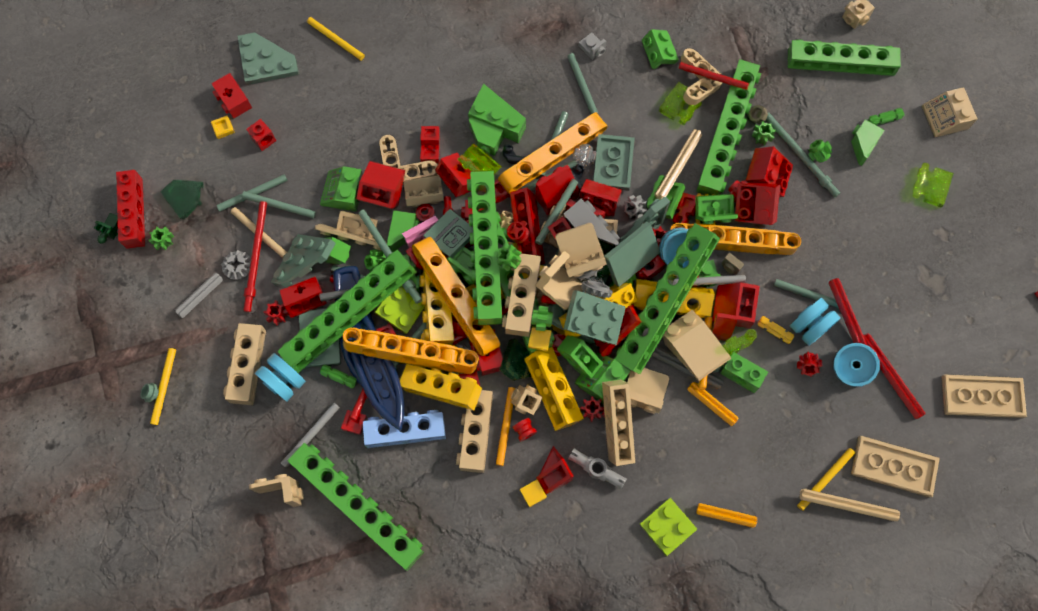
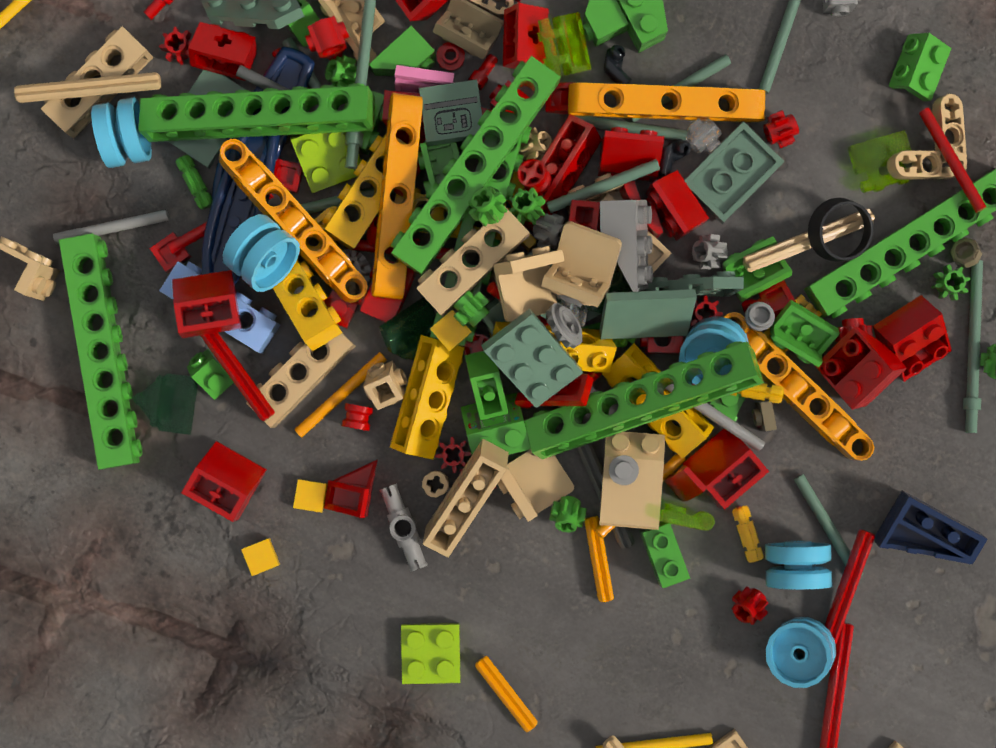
camera: 35 degrees right, 15 degrees up
none -> tan axle [14,72,161,103]
none -> clear green slope [132,373,198,435]
none -> red slope [172,270,242,338]
none -> red slope [181,441,267,522]
none -> bright green bracket [187,349,234,400]
none -> red axle [200,333,275,421]
none -> medium azure wheel [222,214,300,292]
none -> yellow tile [241,538,280,576]
none -> red connector [305,16,350,60]
none -> tan bush [422,471,449,498]
none -> bright green gear [509,187,546,225]
none -> light grey gear [533,213,565,250]
none -> bright green gear [549,496,587,532]
none -> light grey plate [609,455,639,485]
none -> yellow axle [731,383,784,404]
none -> light grey plate [745,302,775,331]
none -> red gear [763,110,799,148]
none -> black tyre [808,198,874,262]
none -> dark blue wedge [874,490,988,565]

